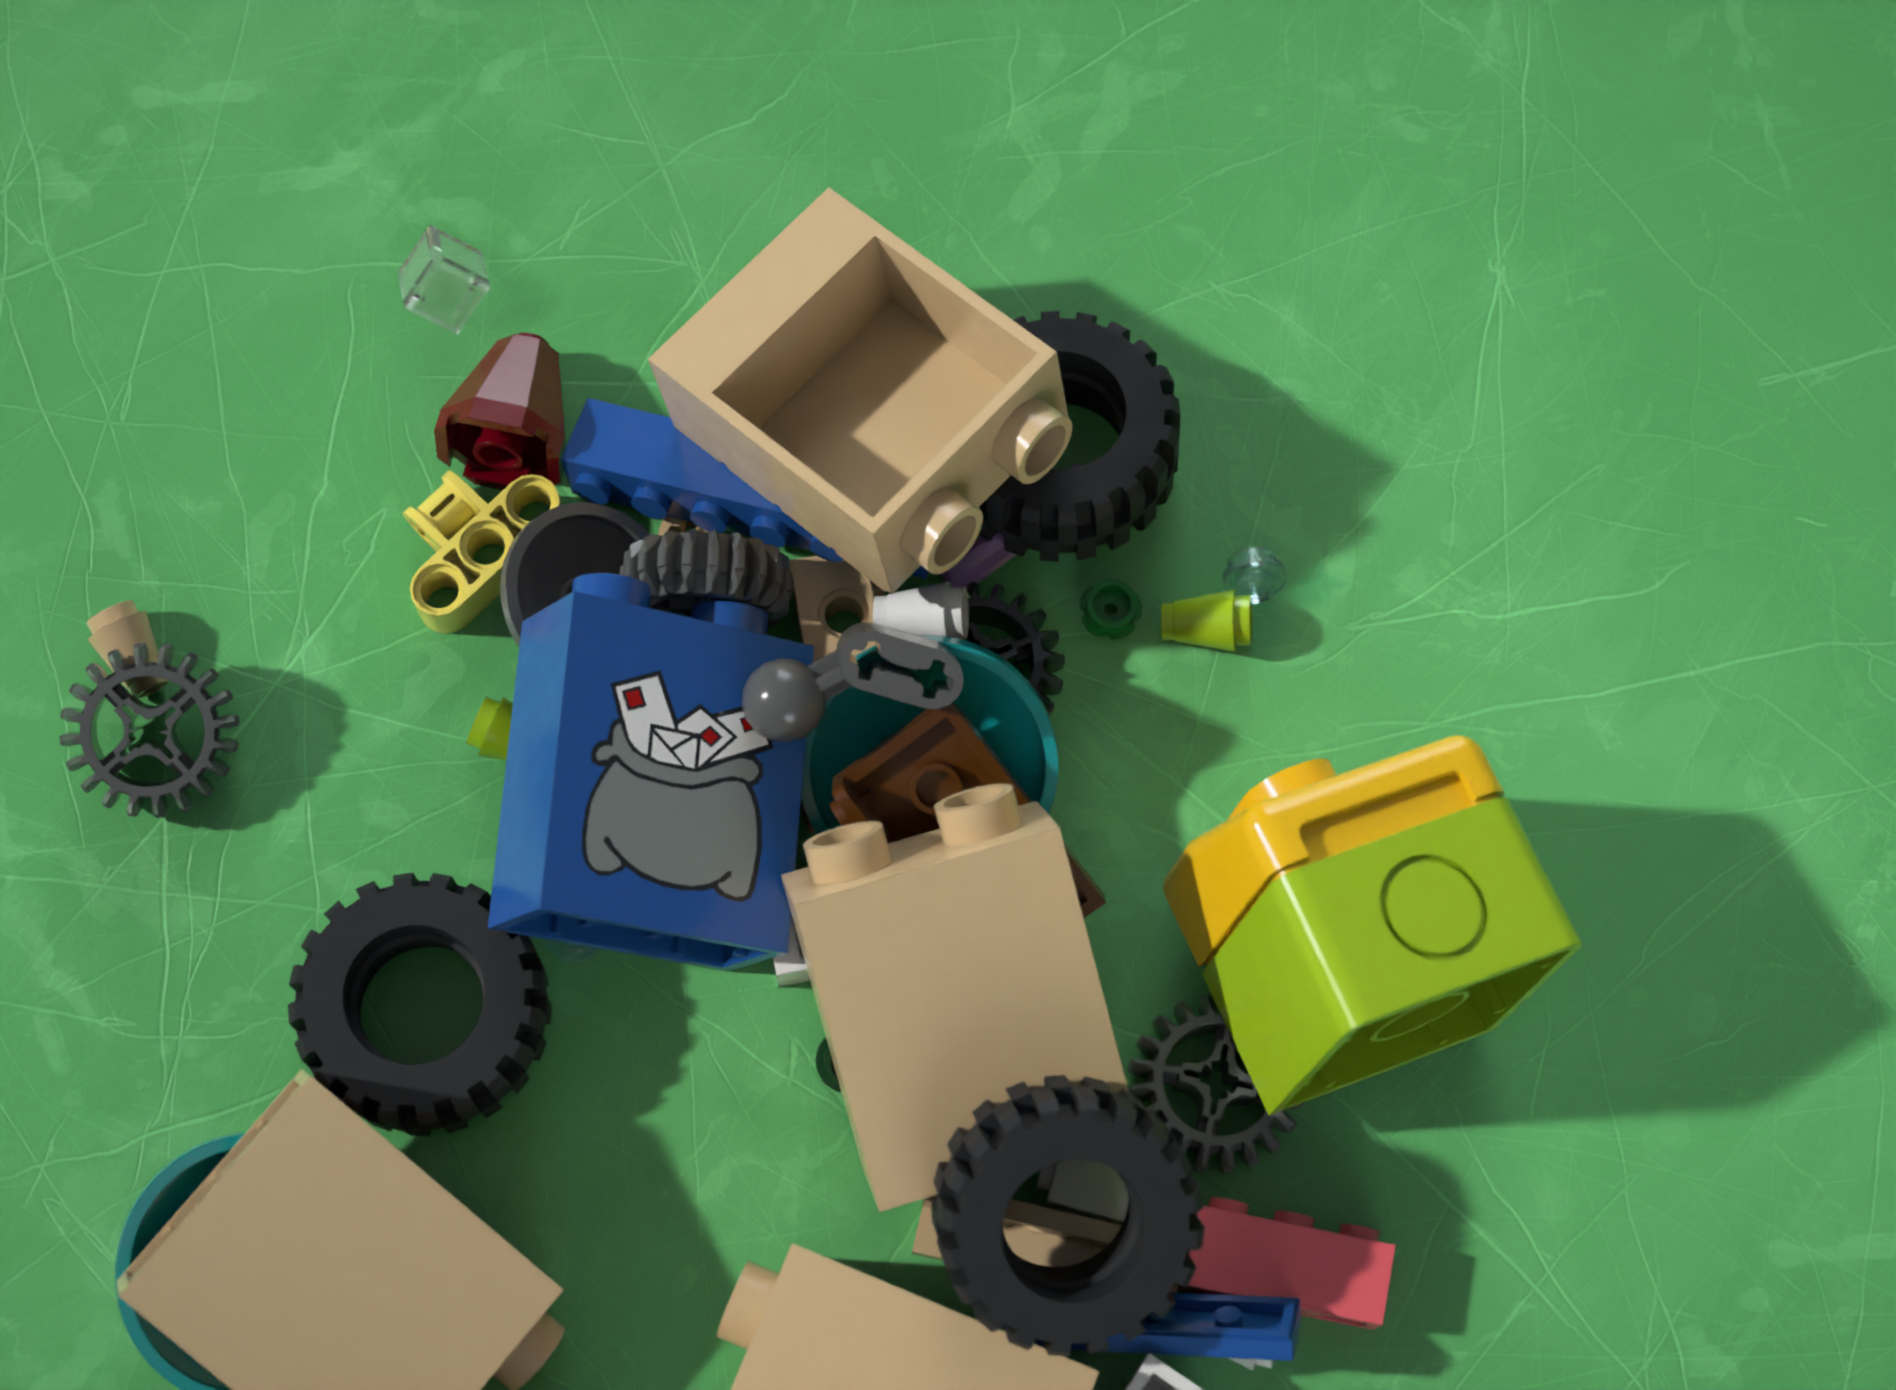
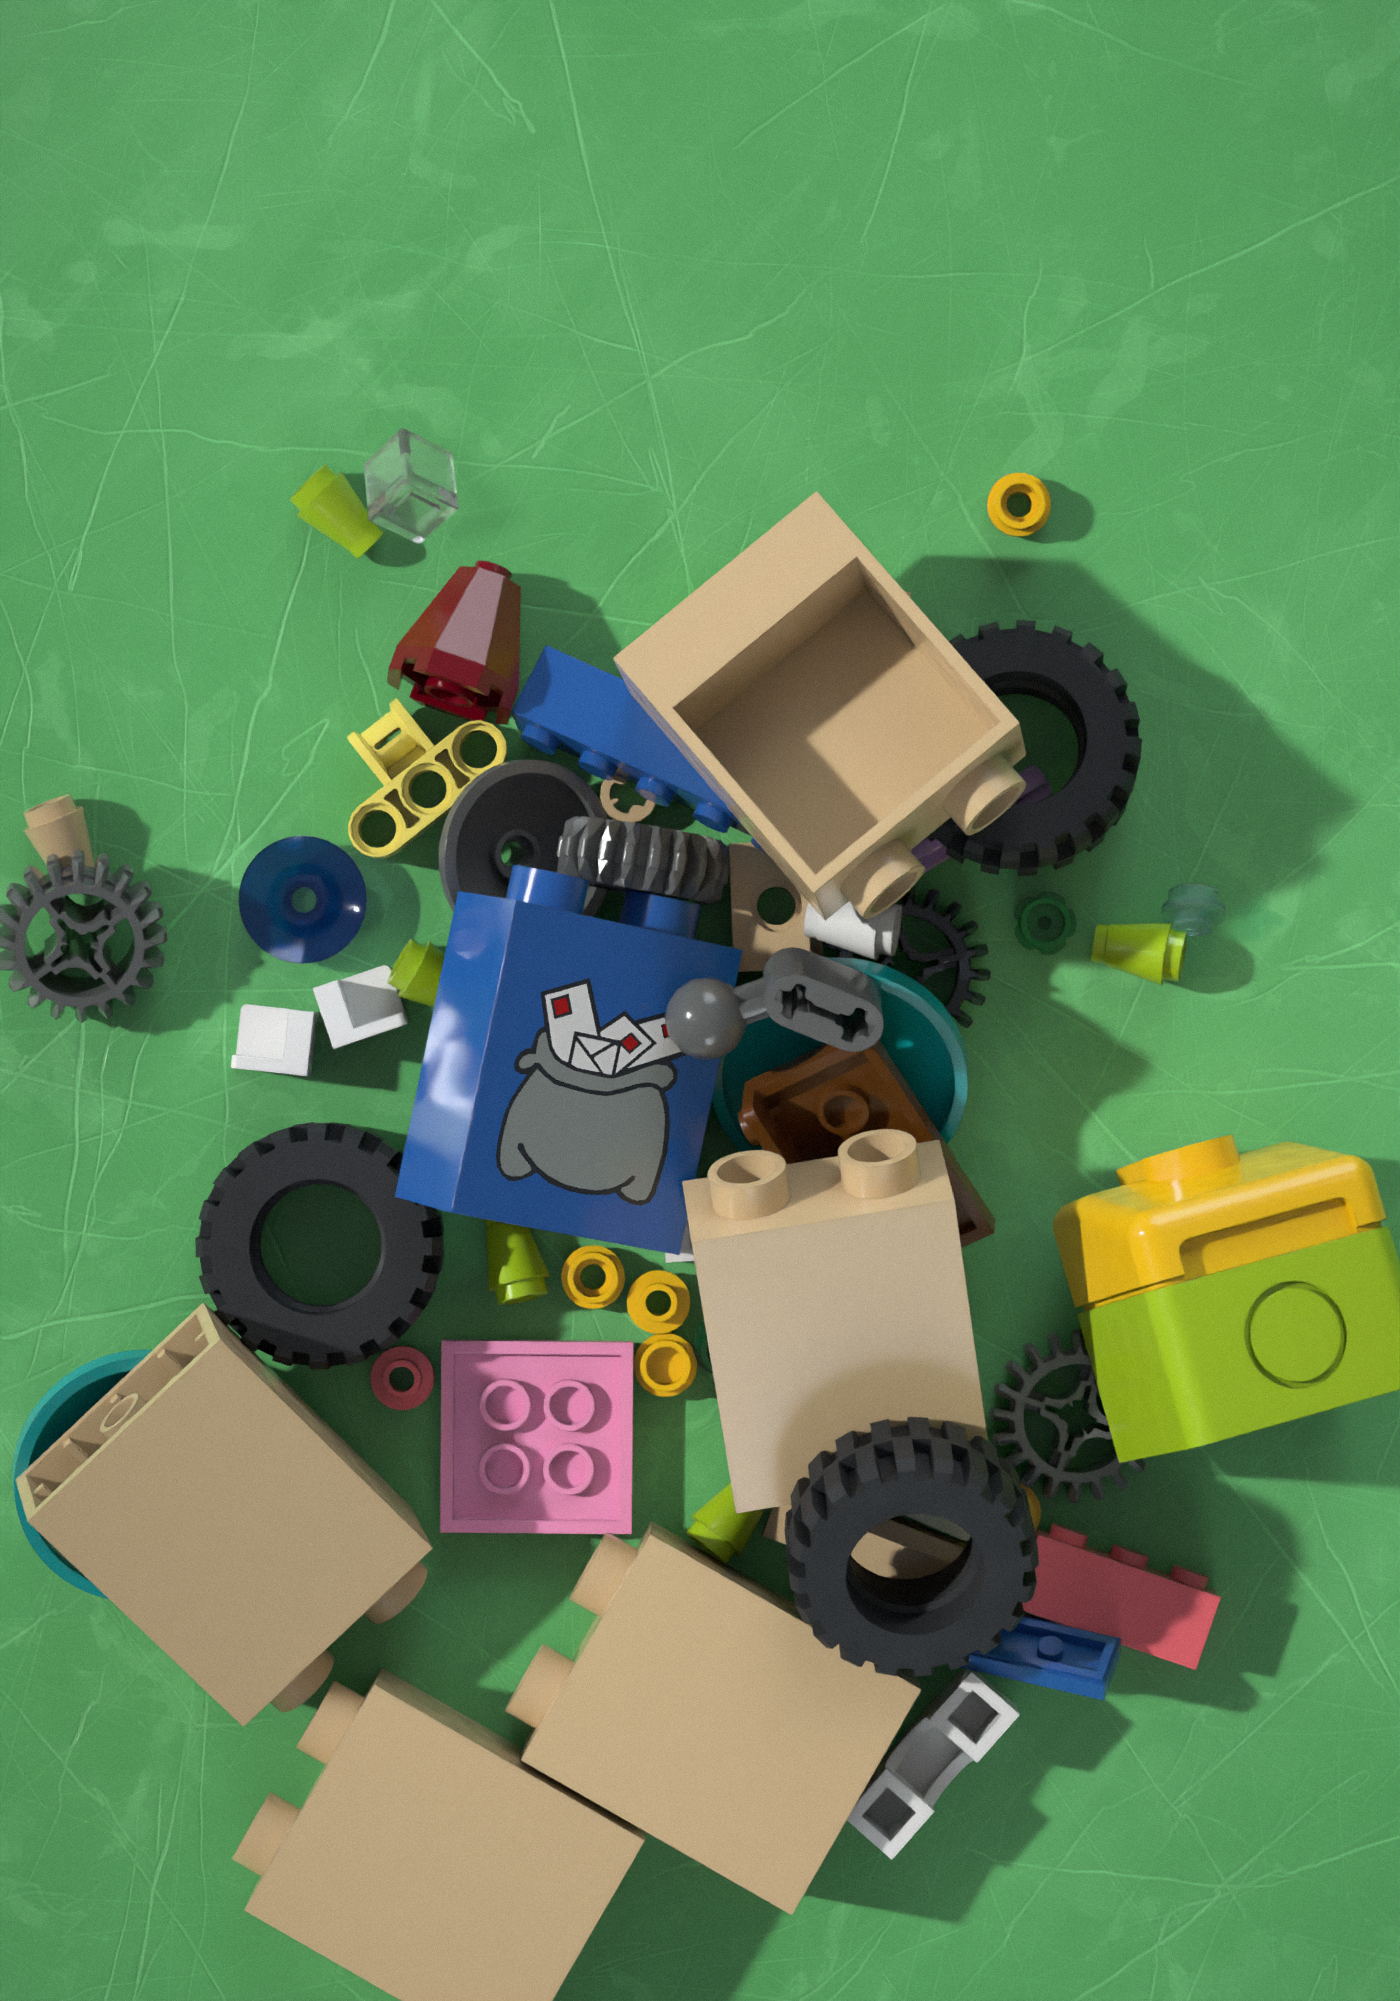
camera: 15 degrees right, 15 degrees up
none -> white panel [231,1004,318,1076]
none -> clear blue dish [239,836,367,964]
none -> lime cone [289,464,384,559]
none -> white panel [313,965,410,1049]
none -> coral plate [370,1346,435,1410]
none -> bright pink plate [440,1339,634,1534]
none -> lime cone [485,1219,550,1306]
none -> yellow plate [561,1245,625,1309]
none -> yellow plate [627,1270,690,1334]
none -> yellow plate [634,1333,697,1397]
none -> lime cone [686,1482,765,1565]
none -> yellow plate [987,473,1051,537]

